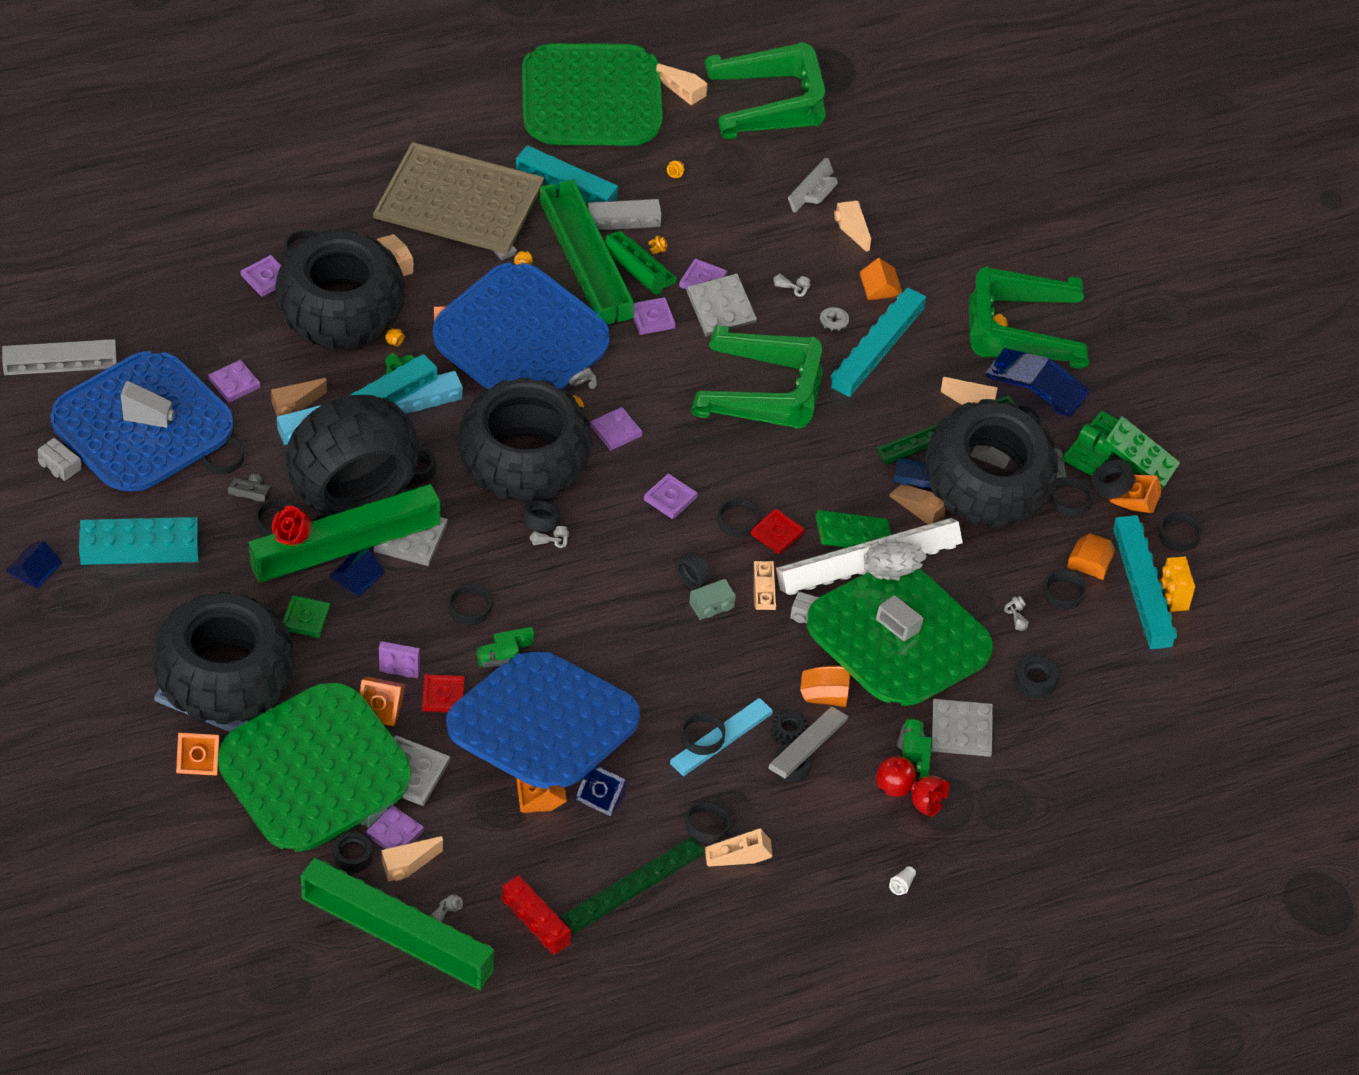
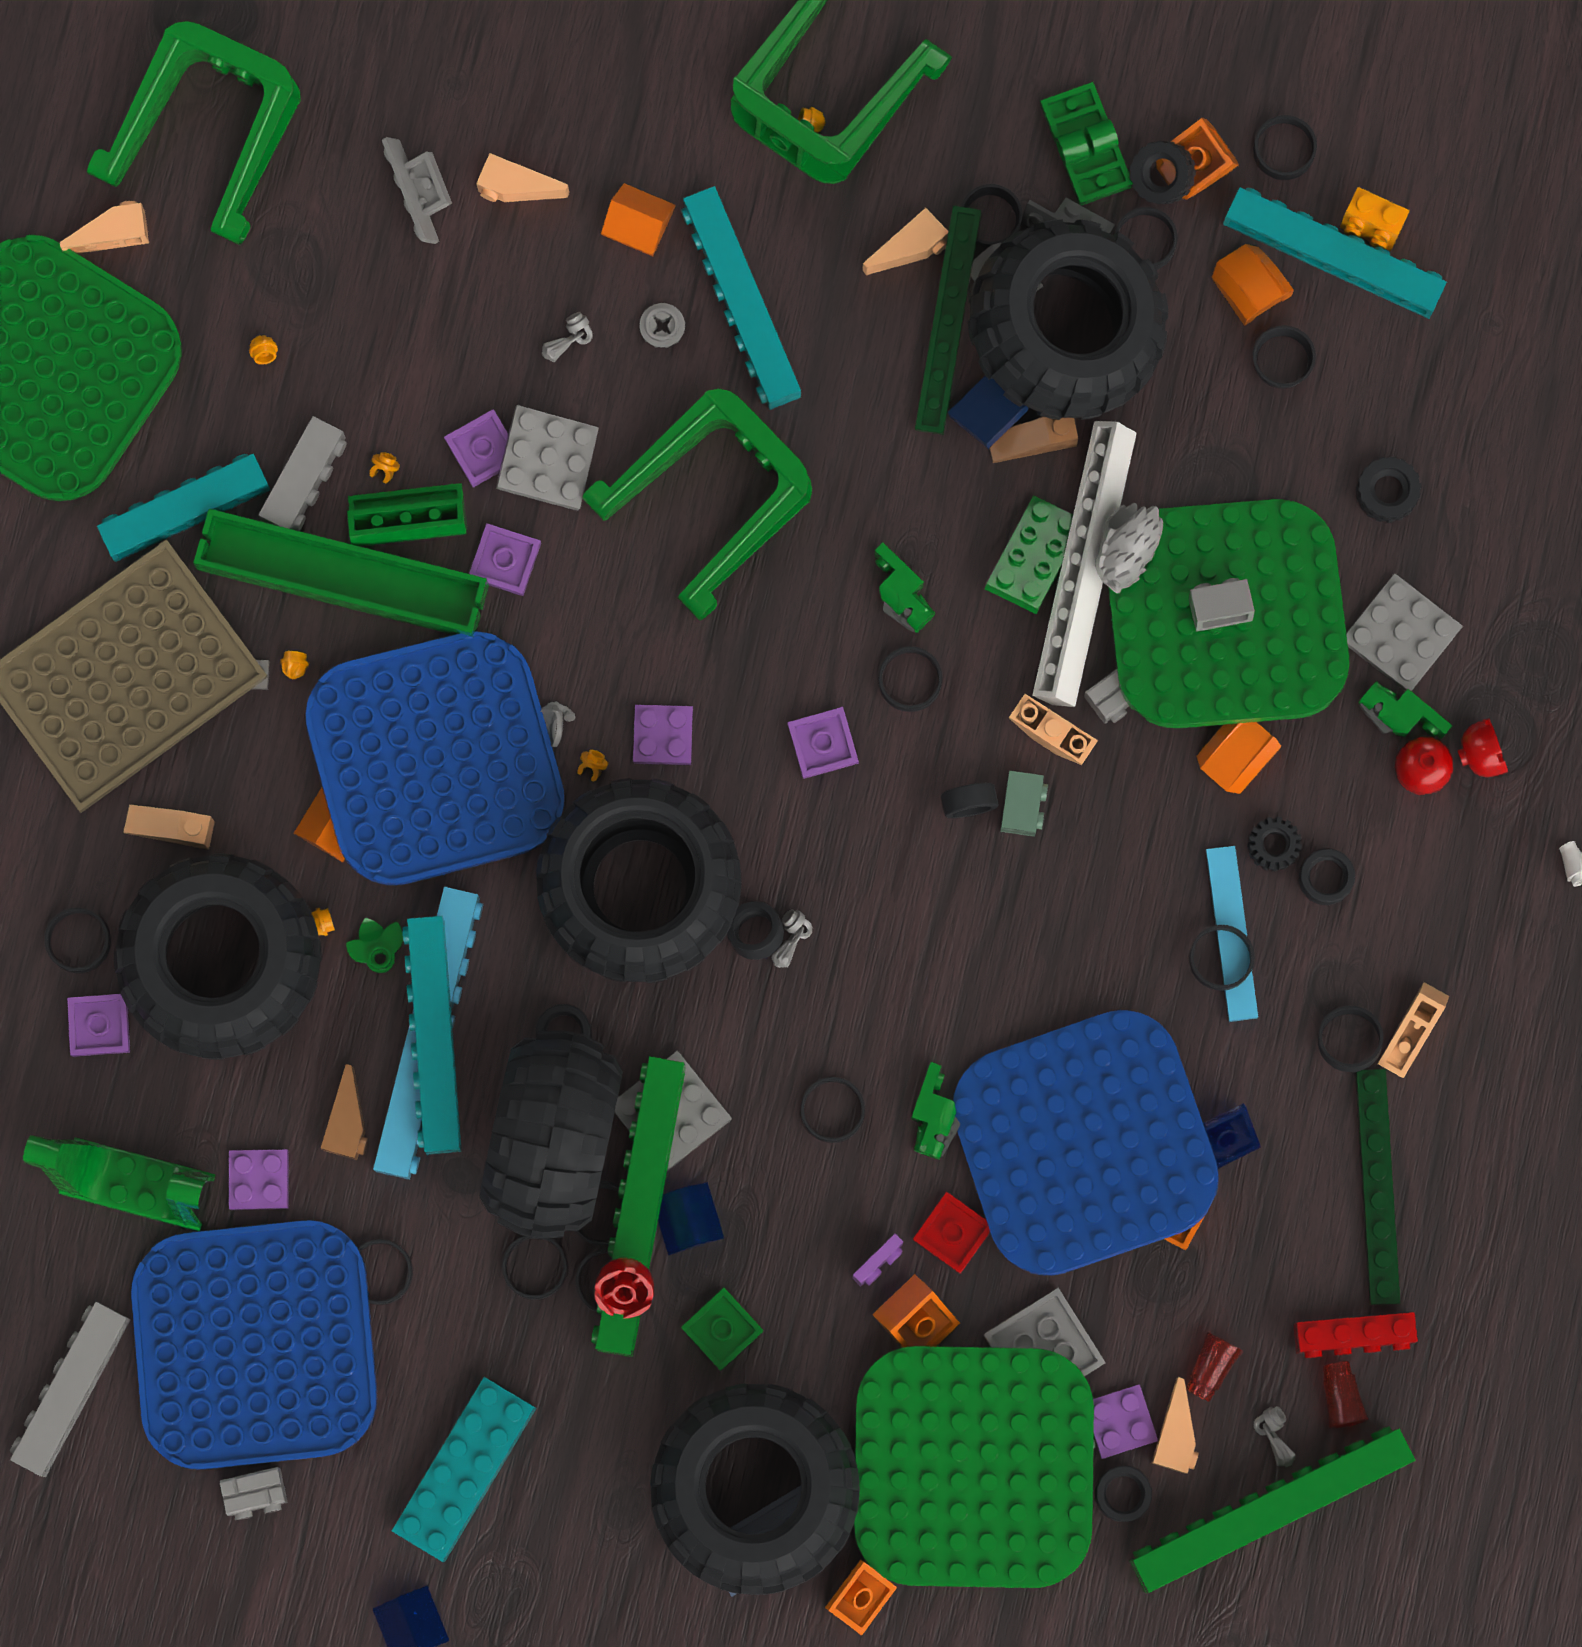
camera: 50 degrees left, 30 degrees up
light grey slope [121,381,175,428] -> none
dark grey plate [228,473,271,502] -> none
red plate [751,509,805,555] -> none
light grey tile [768,706,848,778] -> none
clear blue windscreen [986,348,1089,417] -> none
light grey piece [1004,595,1029,631] -> none
green plate [1103,416,1180,489] -> none
none -> green piece [23,1135,216,1231]
none -> green plate [874,542,935,633]
none -> clear red plant [1186,1332,1244,1402]
none -> clear red plant [1323,1361,1369,1429]

